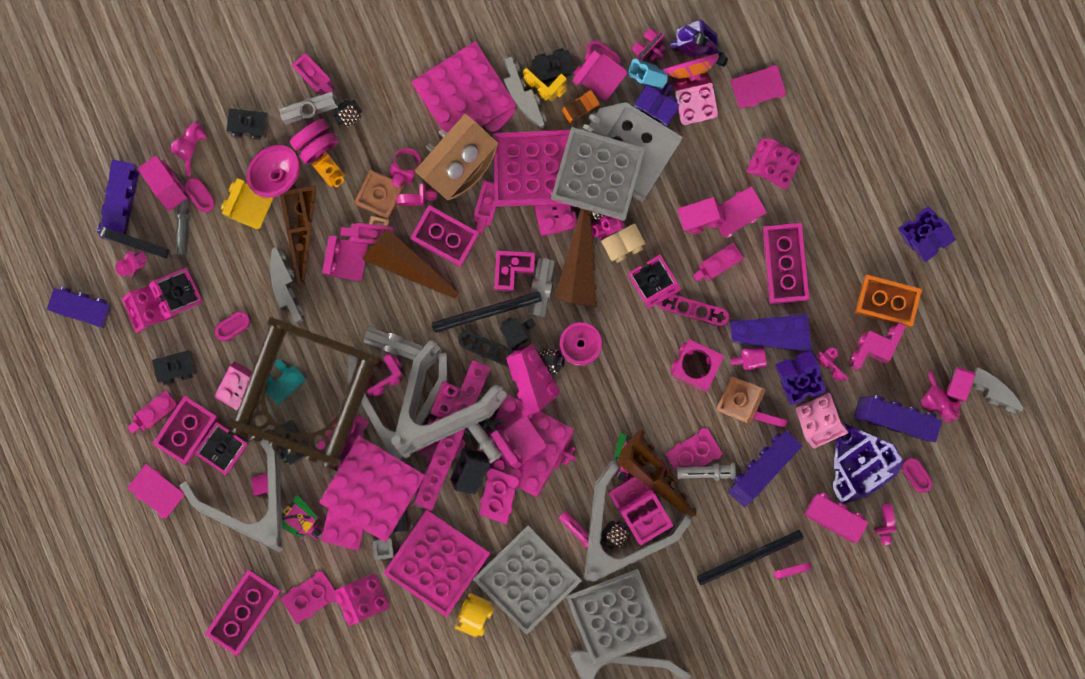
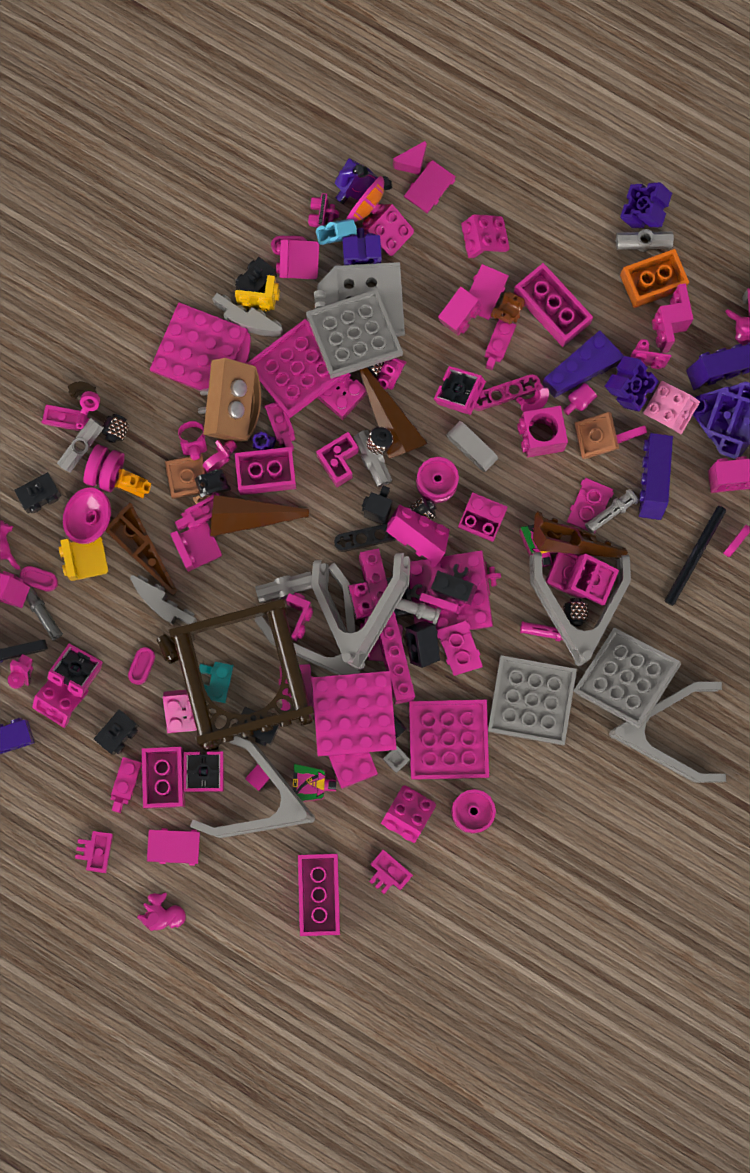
camera: 40 degrees left, 5 degrees down
dark pink piece [280,571,336,624] -> none
black axle [432,291,542,332] -> none
yellow brick [454,593,494,637] -> none
orange leg [562,90,600,123] -> none
tan brick [601,224,646,263] -> none
none -> dark brown piece [68,381,97,399]
none -> dark pink hinge [75,831,113,873]
none -> dark pink plate [76,391,100,429]
none -> dark pink animal [137,893,186,932]
none -> dark brown cone [156,634,179,664]
none -> black piece [195,469,231,498]
none -> dark purple piece [252,432,276,450]
none -> black head [366,427,393,455]
none -> dark pink hinge [369,850,413,894]
none -> dark pink slope [393,141,427,175]
none -> black brick [431,563,477,605]
none -> light grey beam [446,421,498,472]
none -> dark pink wheel [451,789,496,834]
none -> dark pink slope [458,492,508,542]
none -> dark orange piece [491,292,525,324]
none -> dark pink piece [516,381,549,411]
none -> light grey piece [616,229,674,252]

